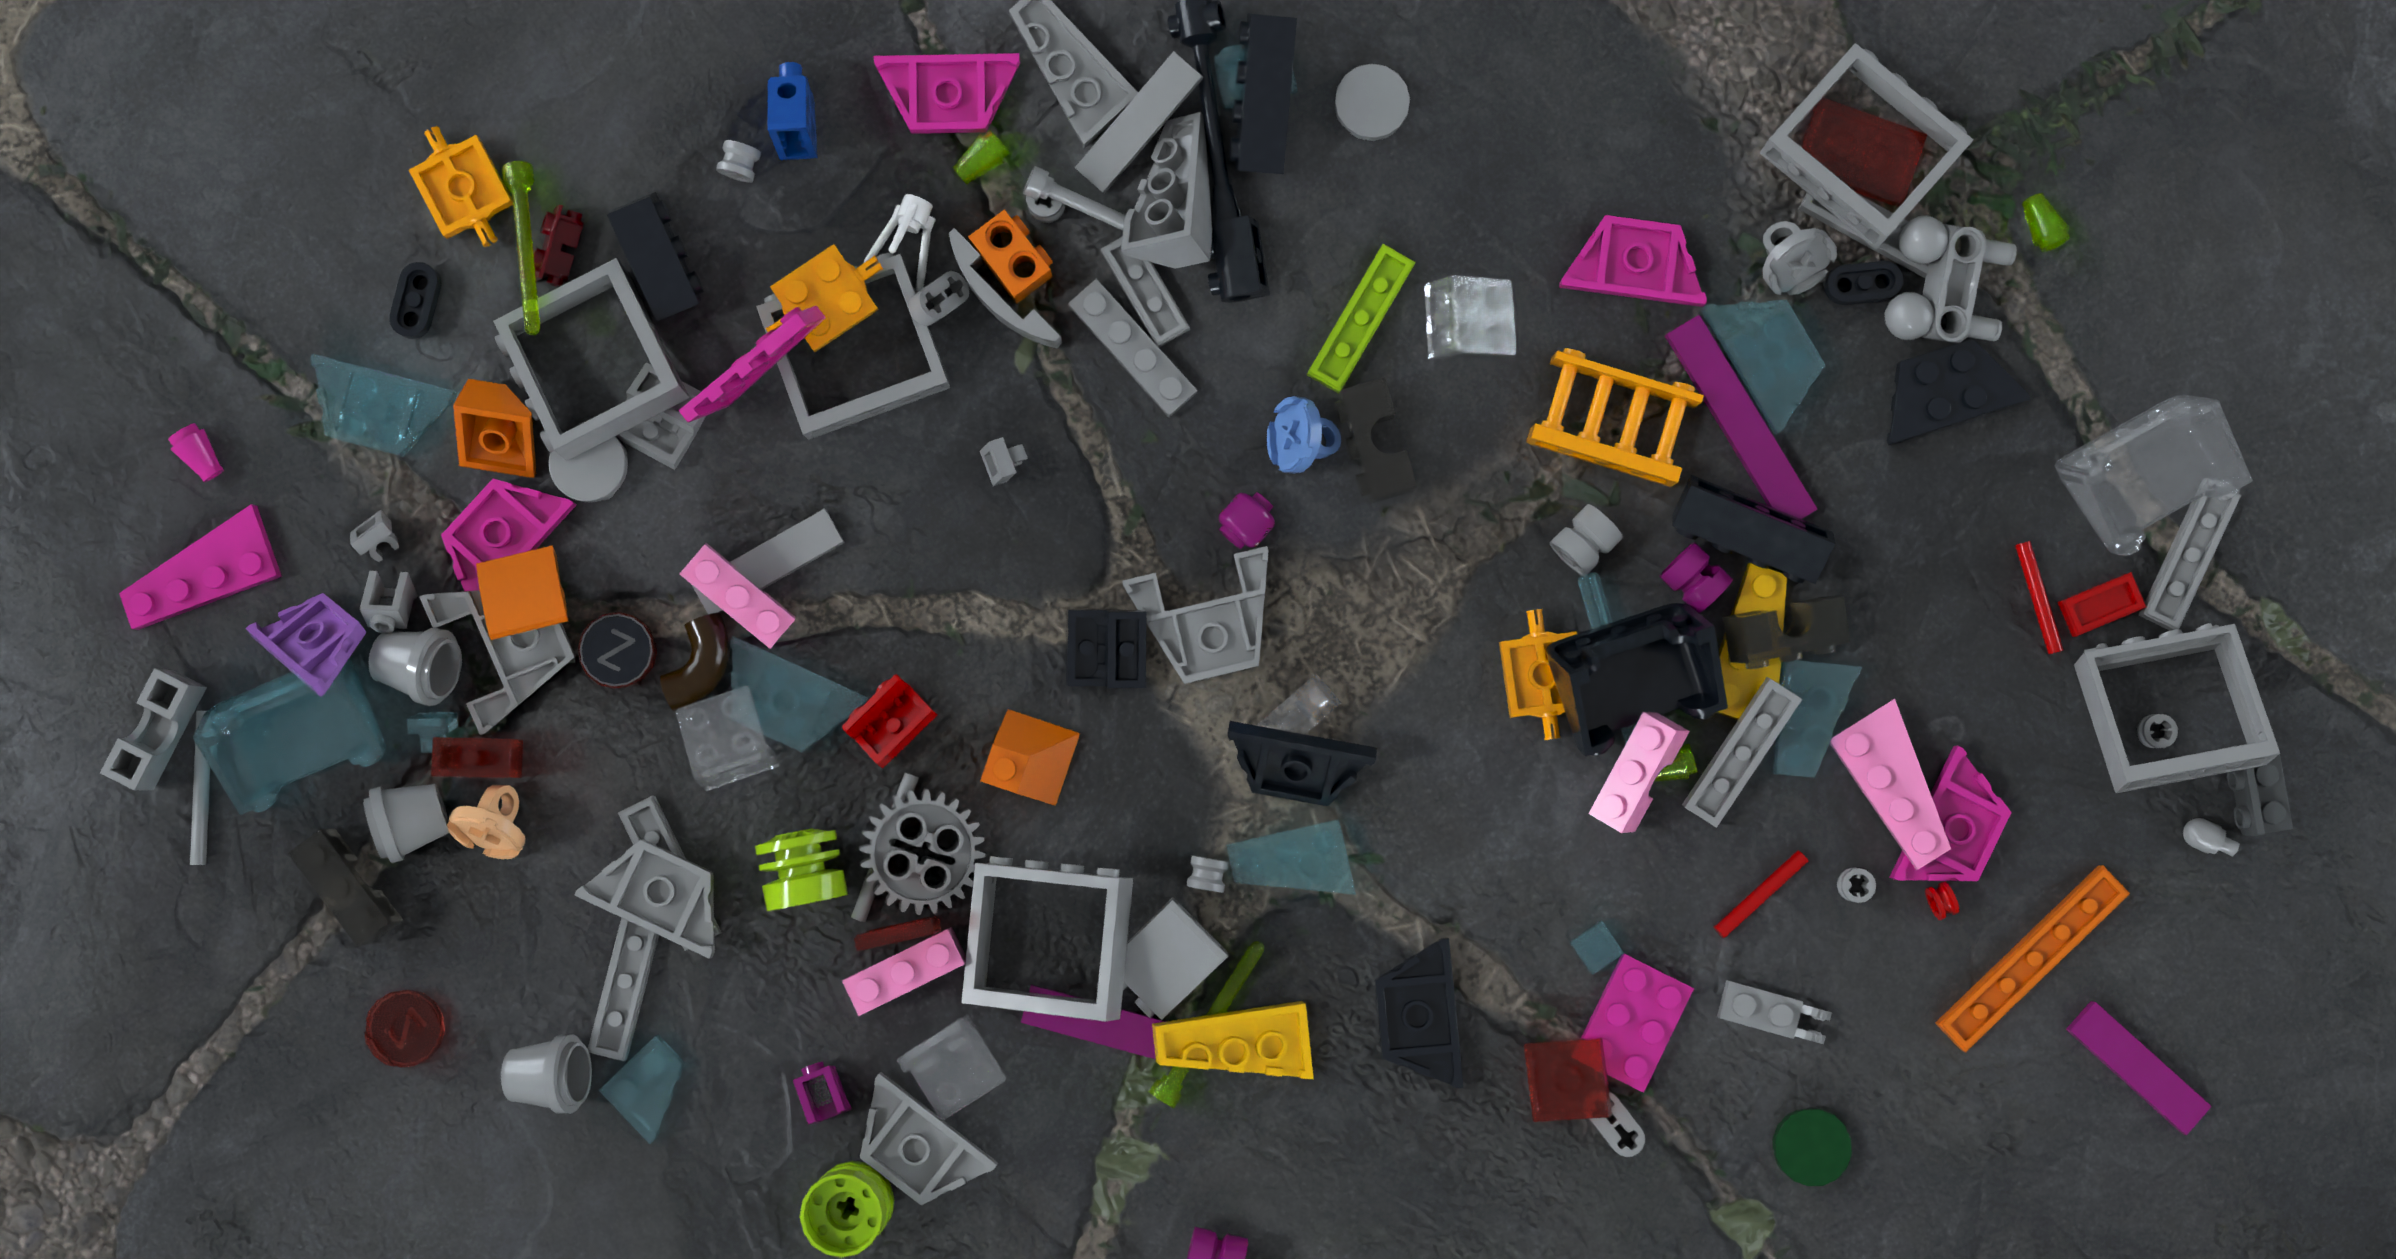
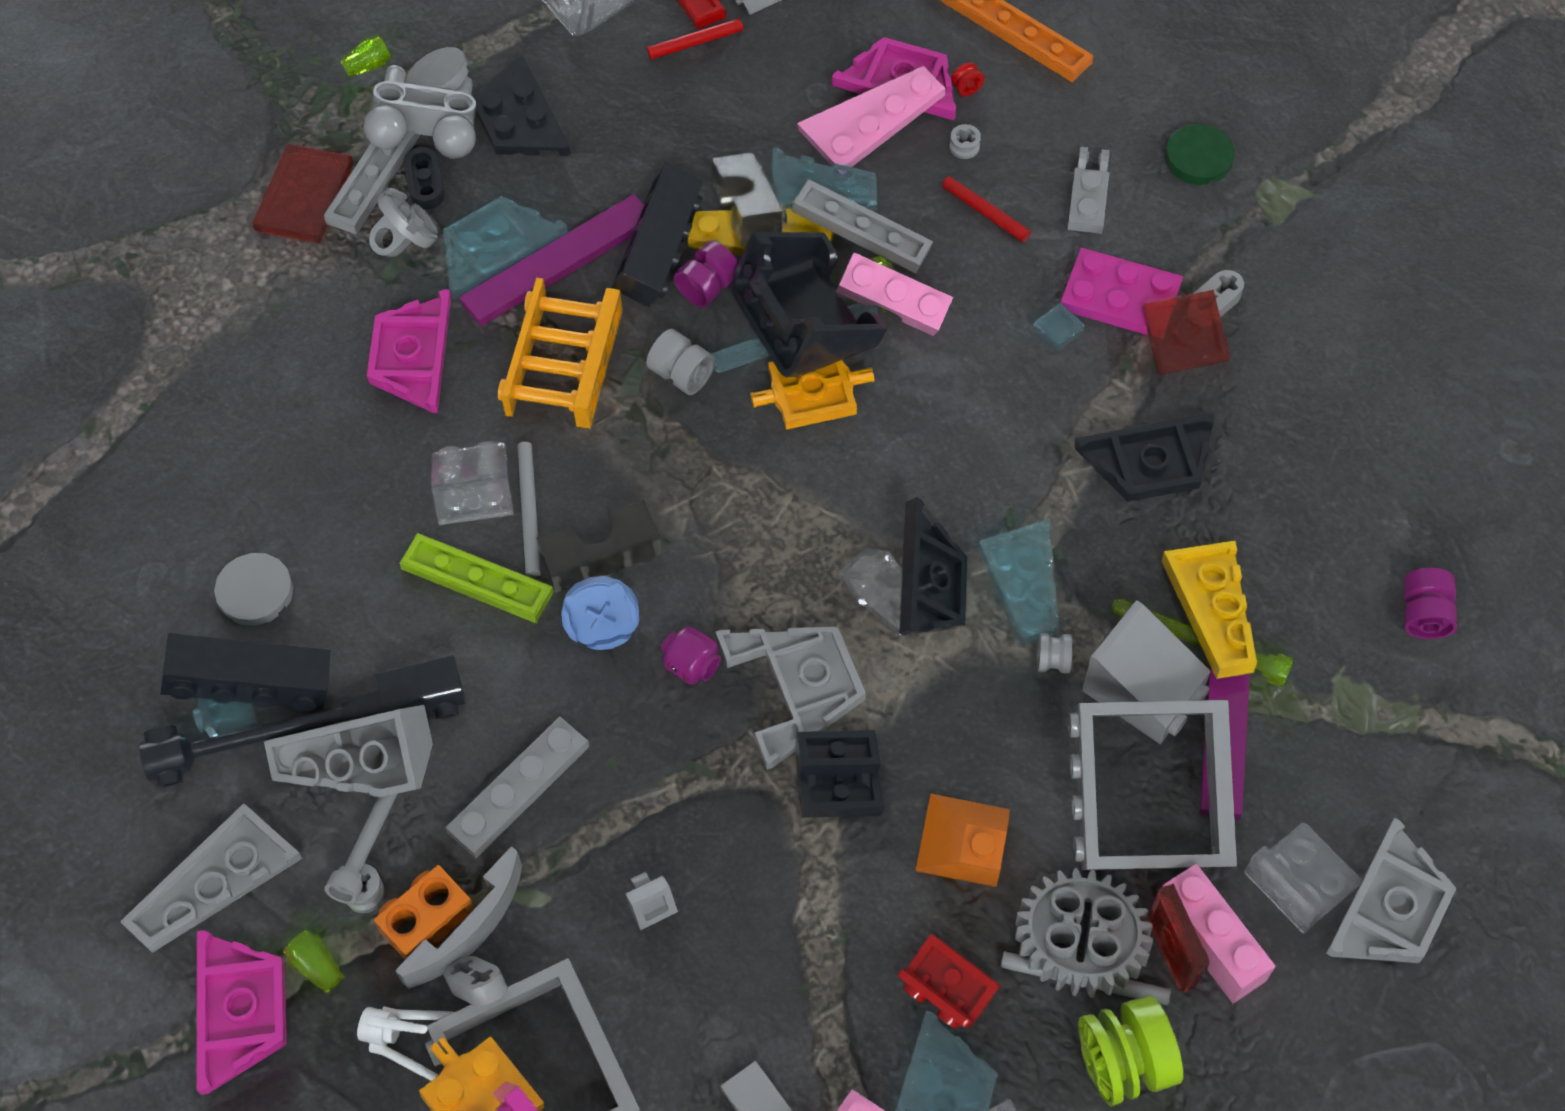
camera: 90 degrees left, 25 degrees down
magenta window [793,1061,852,1125] -> none
lime wheel [800,1161,895,1258] -> none
light grey tile [1075,51,1203,194] -> none
light grey tile [1101,236,1190,347] -> none
light grey window [1760,43,1974,250] -> none
none -> light grey tile [405,47,469,91]
none -> light grey bar [517,442,541,578]

